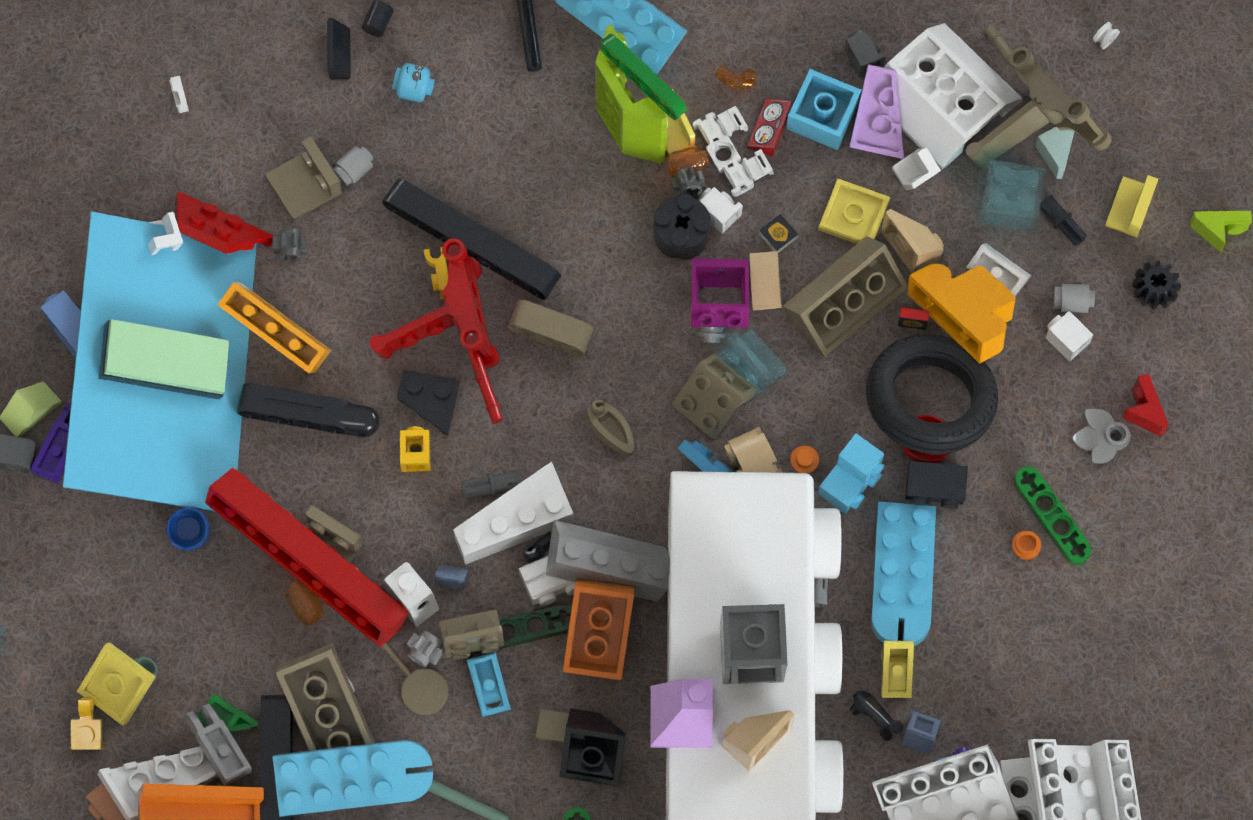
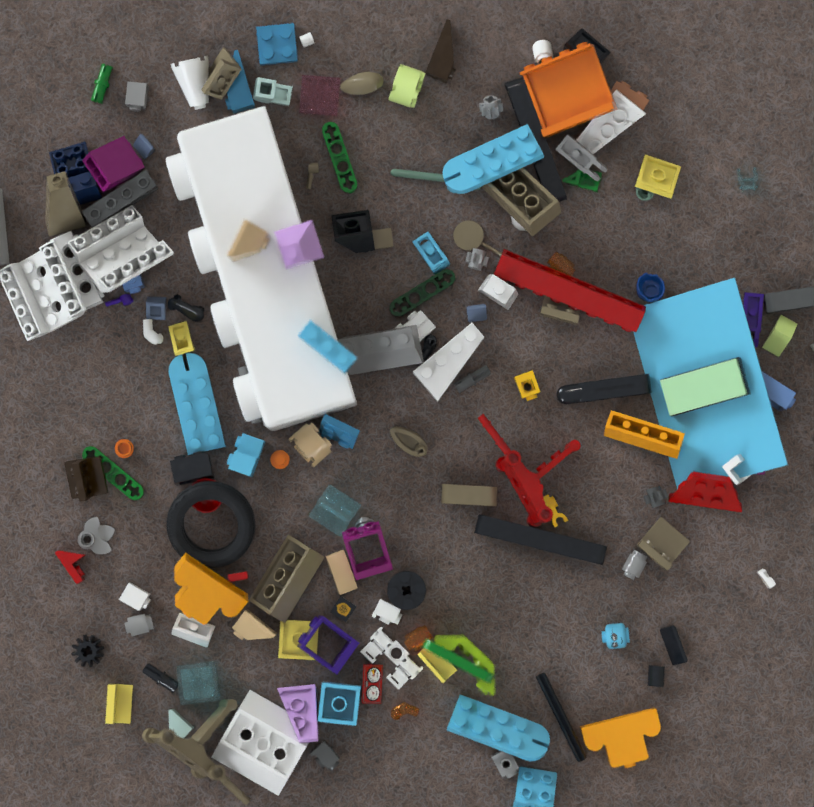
camera: 165 degrees right, 15 degrees up
yellow plate [71,697,102,750] -> none
black wing [397,370,460,435] -> none
dark tan bracket [439,609,504,660] -> none
orange brick [563,578,634,680] -> none
dark grey gear [670,167,707,199] -> none
dark tan bracket [672,354,758,440] -> none
dark grey container [720,604,788,684] -> none
white panel [892,147,941,191] -> none
lime slope [1190,211,1252,252] -> none
none -> dark brown bracket [64,456,108,502]
none -> white arm [143,319,163,345]
none -> dark purple window [297,615,359,675]
none -> medium azure brick [298,320,357,374]

